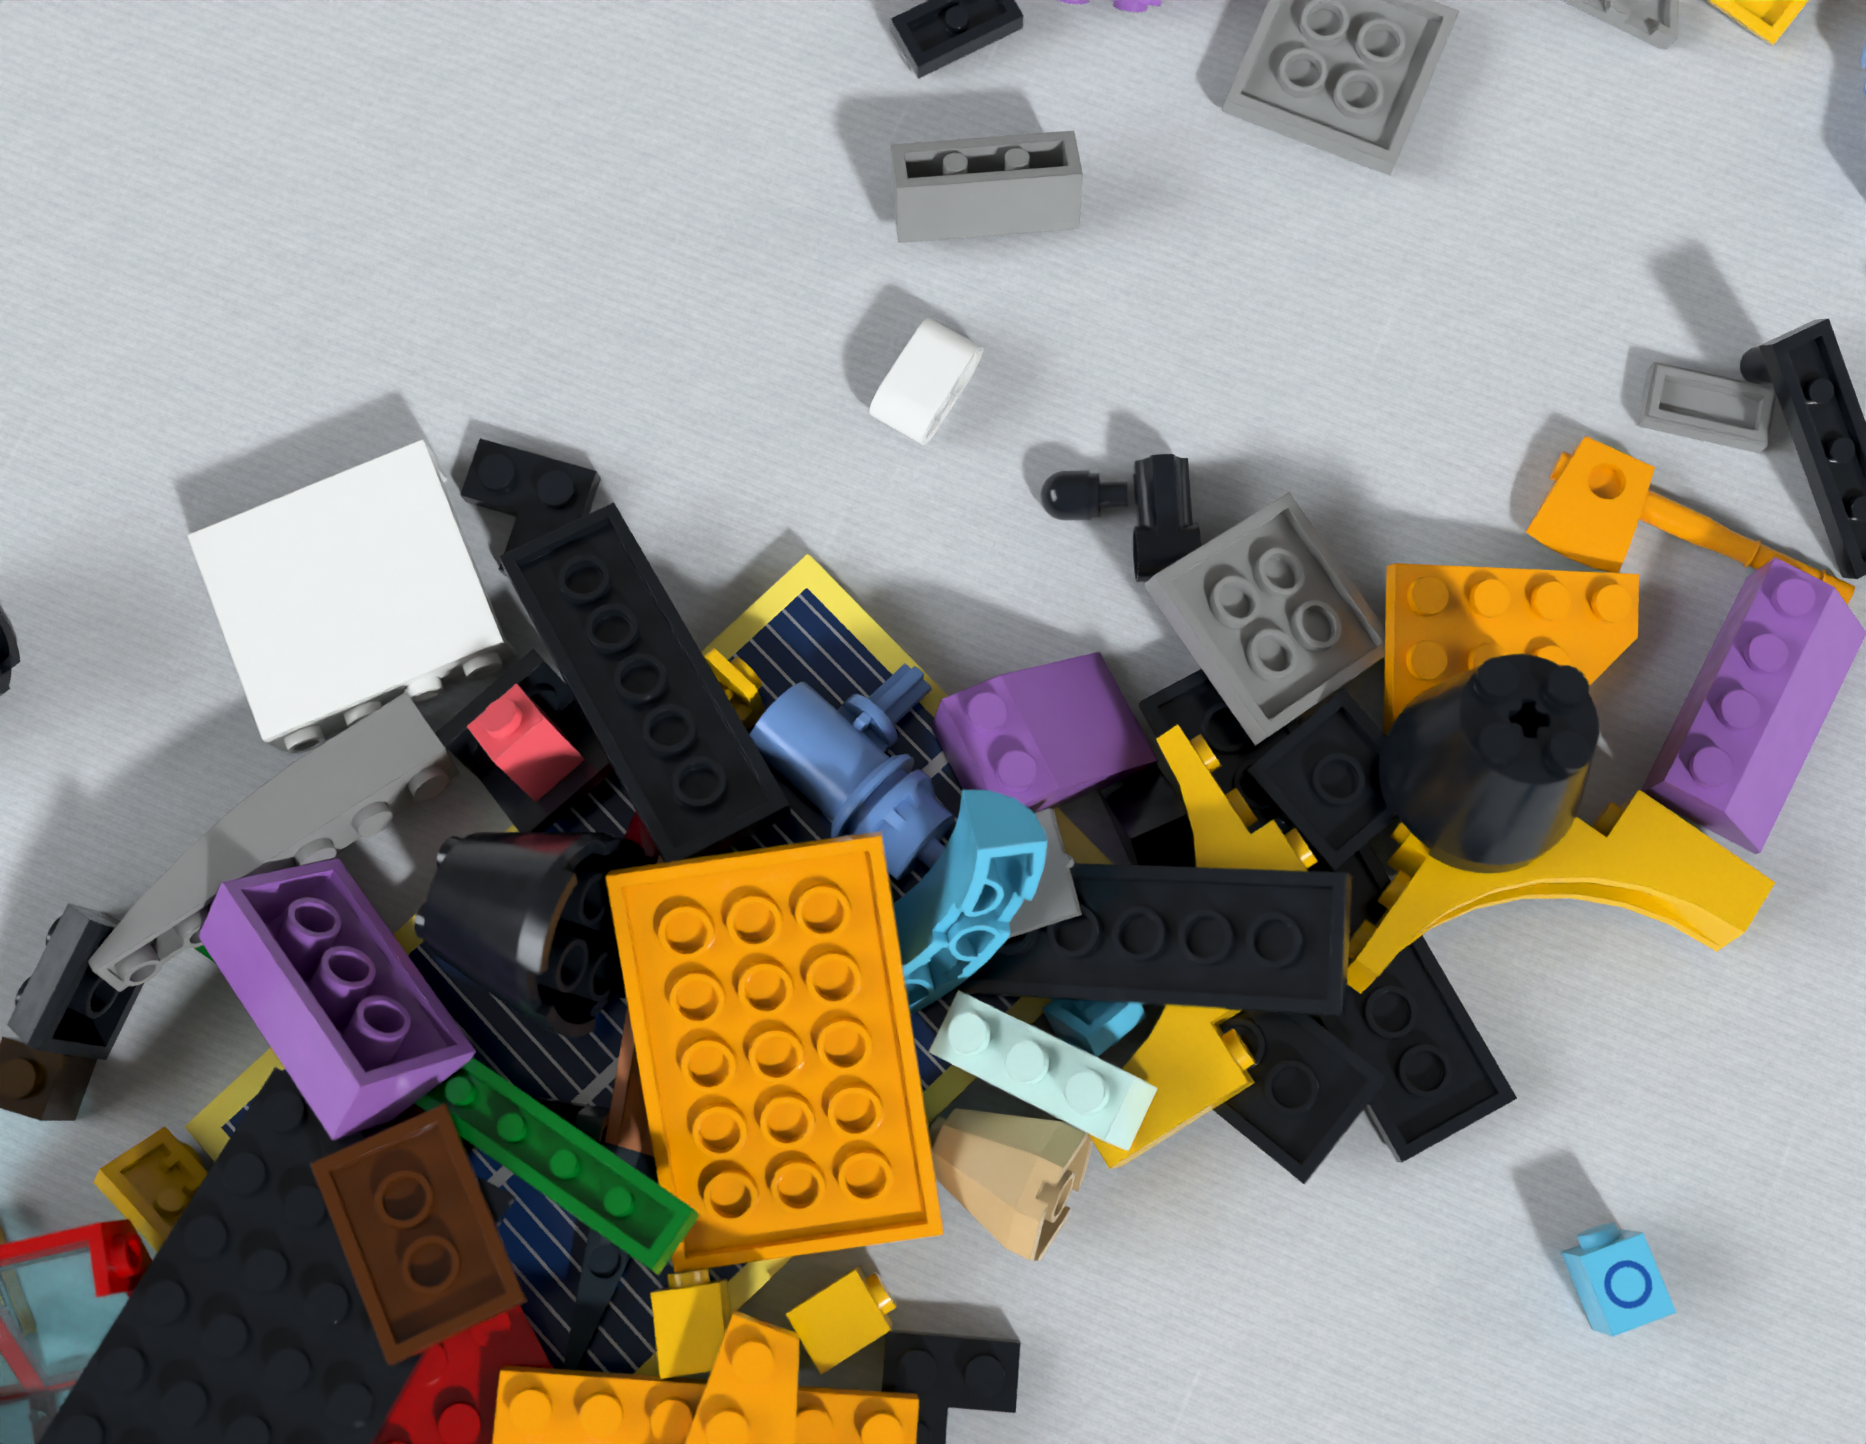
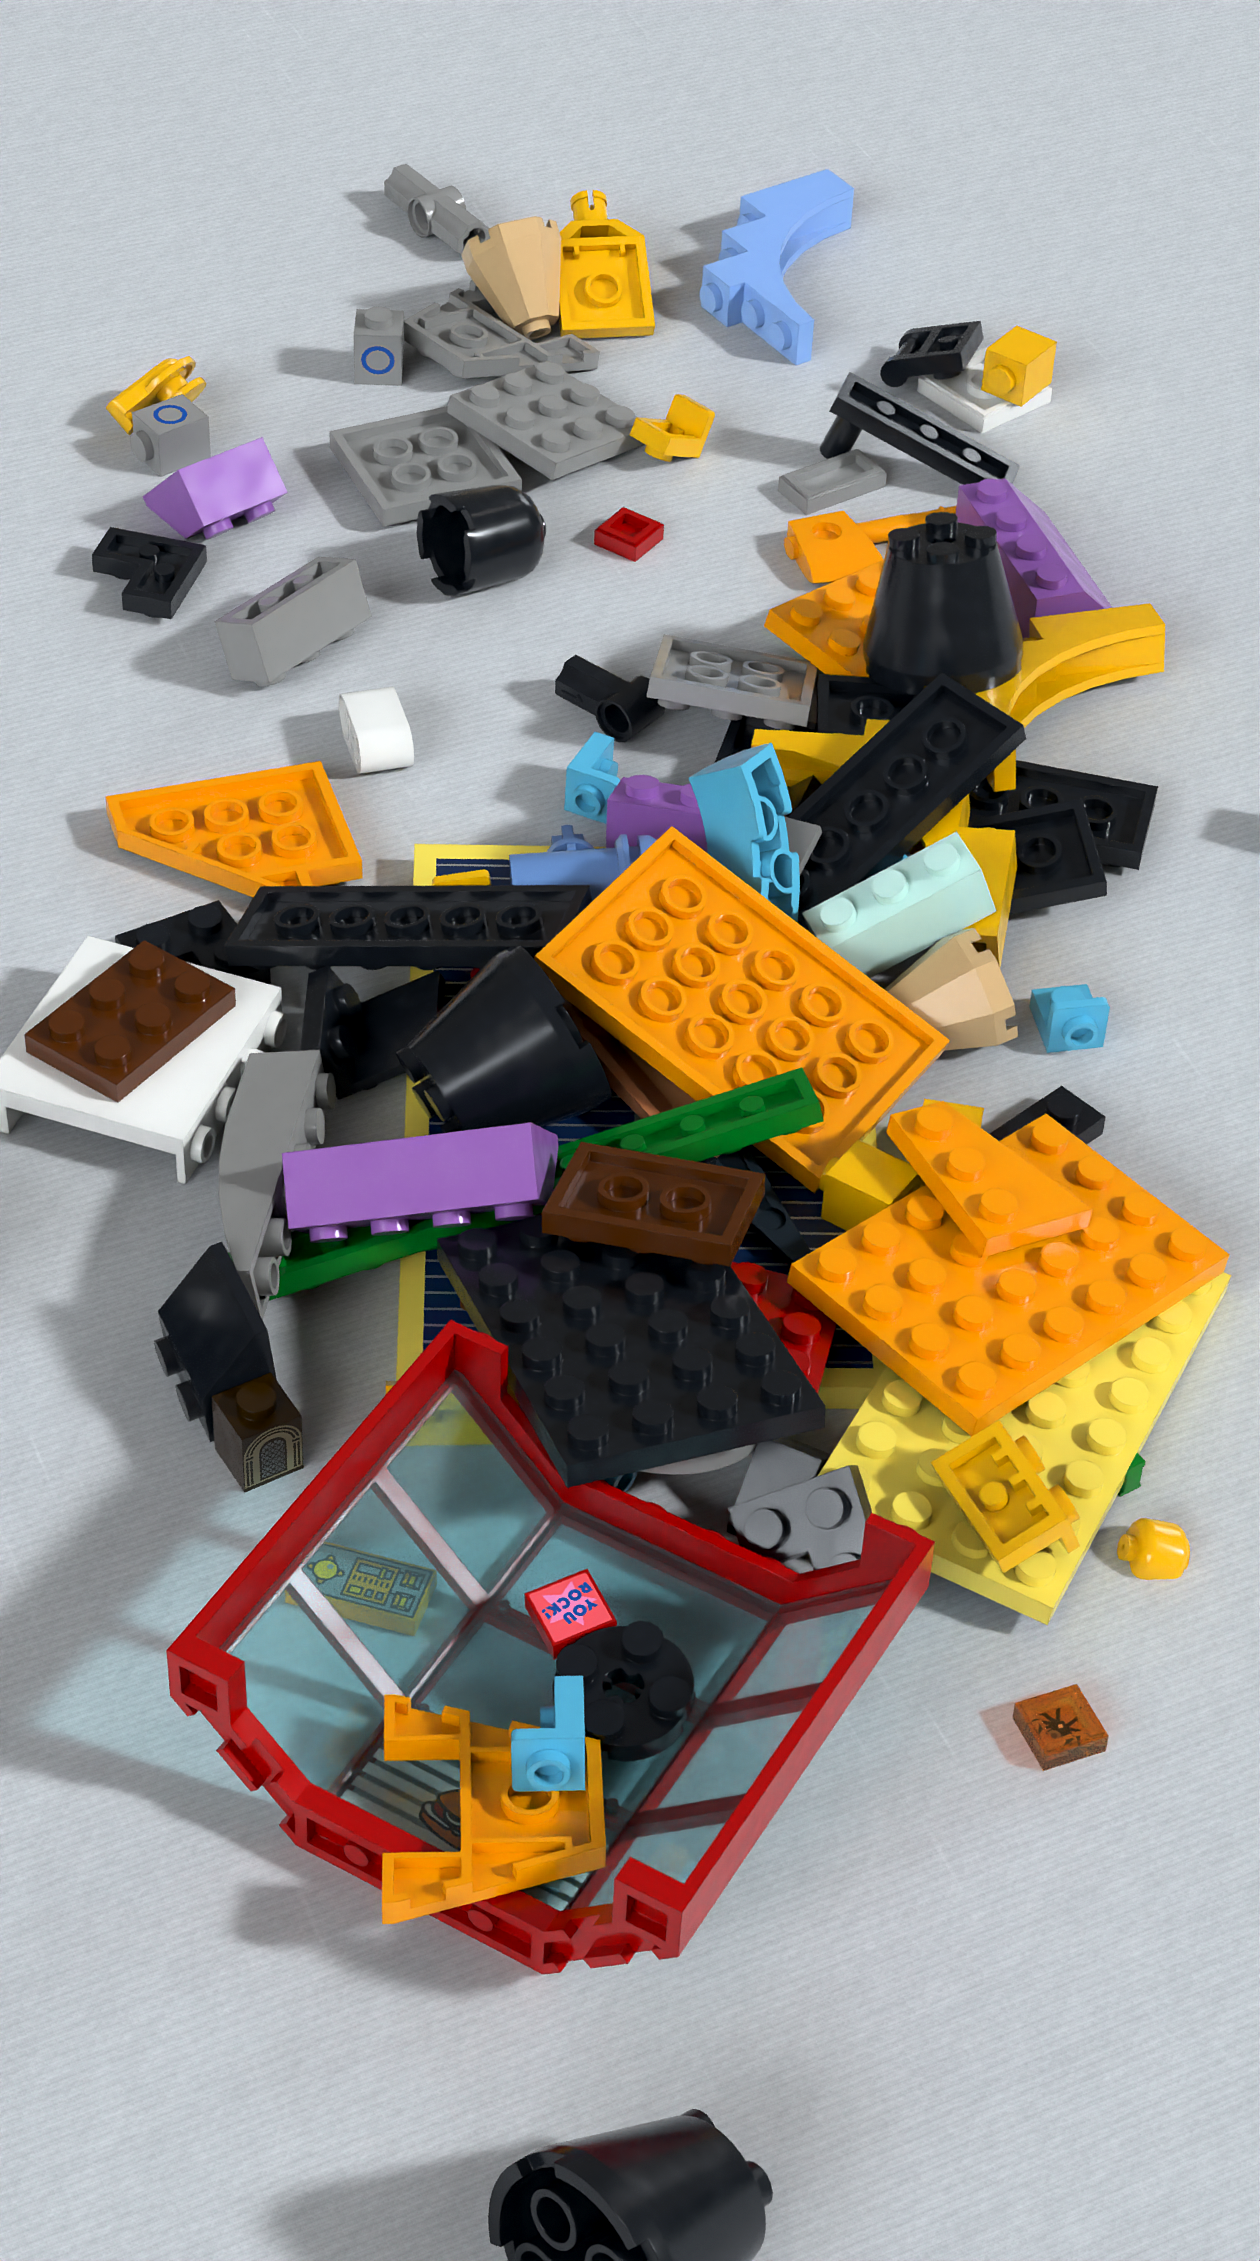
camera: 55 degrees left, 35 degrees down
coral brick [466,683,585,802] -> none
black cylinder [1040,470,1128,521] -> none
none -> reddish brown plate [24,940,236,1103]
none -> light orange wing [105,761,363,897]
none -> black cylinder [416,485,546,596]
none -> light grey plate [447,361,645,480]
none -> medium azure bracket [564,732,620,824]
none -> red tile [594,507,664,562]
none -> yellow bracket [629,394,715,462]
none -> medium azure bracket [1029,984,1110,1053]

